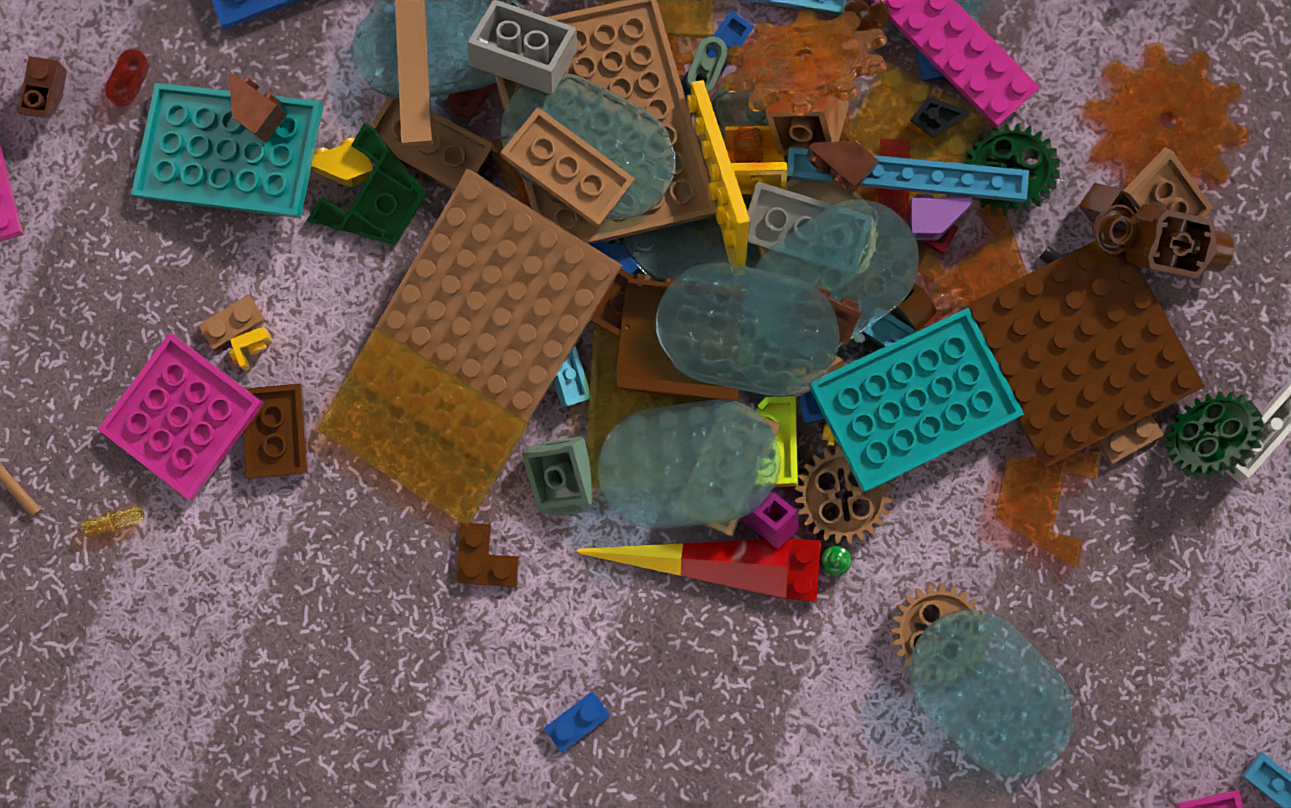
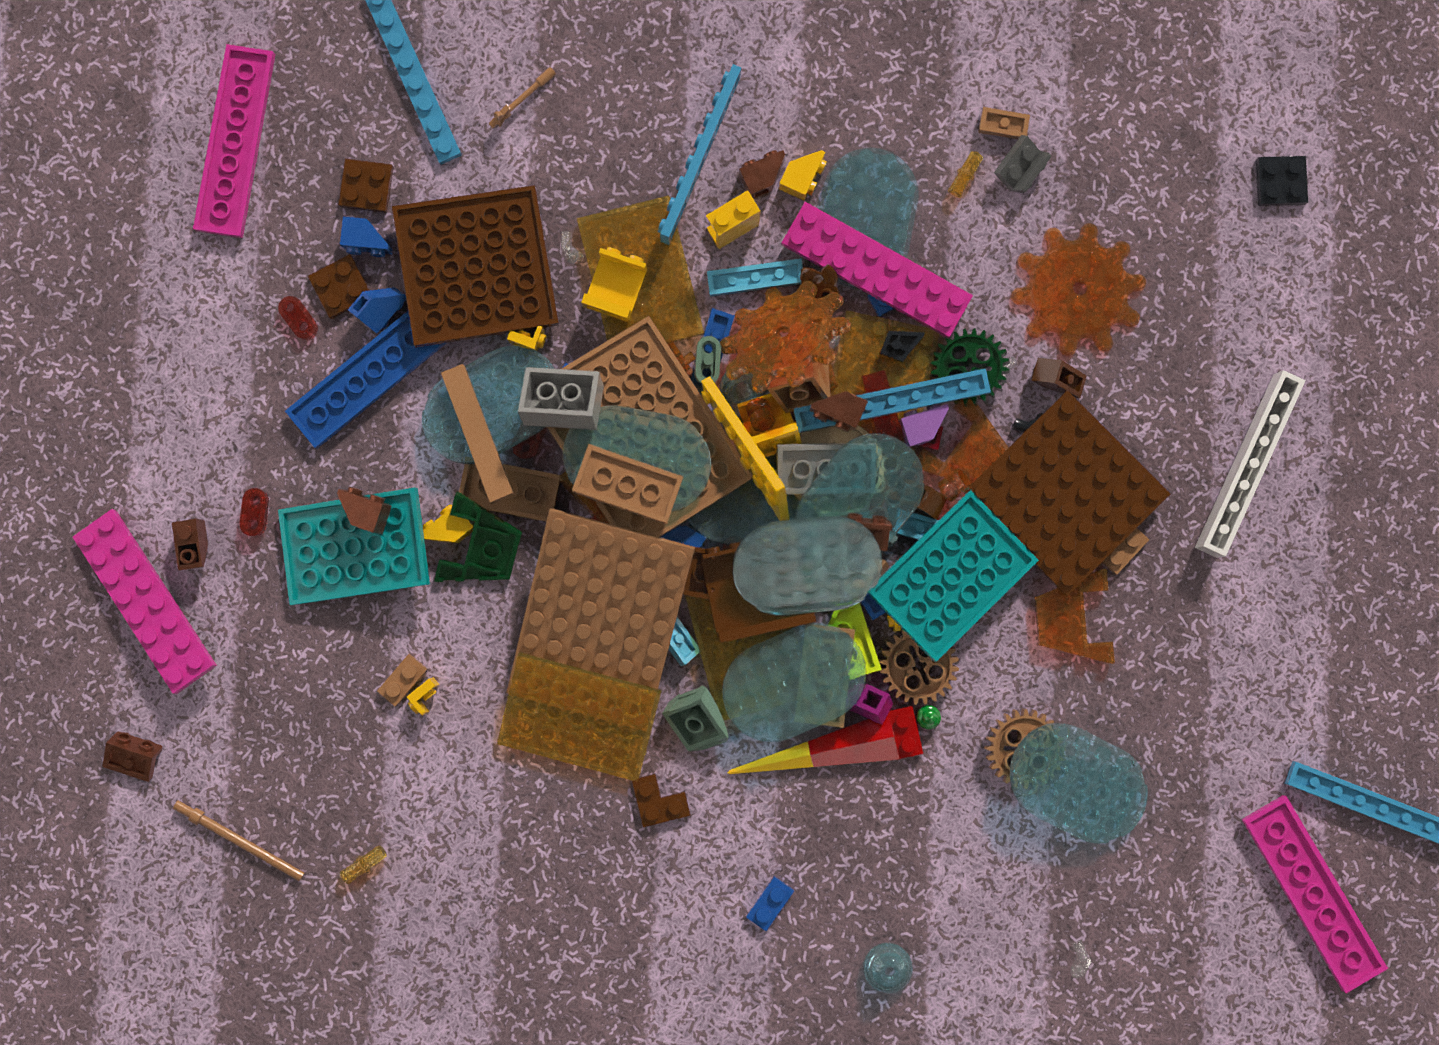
camera: 15 degrees left, 5 degrees up
dark pink plate [98,332,264,501] -> none
reddish brown plate [243,383,309,479] -> none
reddish brown brick [1092,204,1234,279] -> none
medium nougat plate [1123,148,1214,218] -> none
dark green gear [1165,391,1266,481] -> none

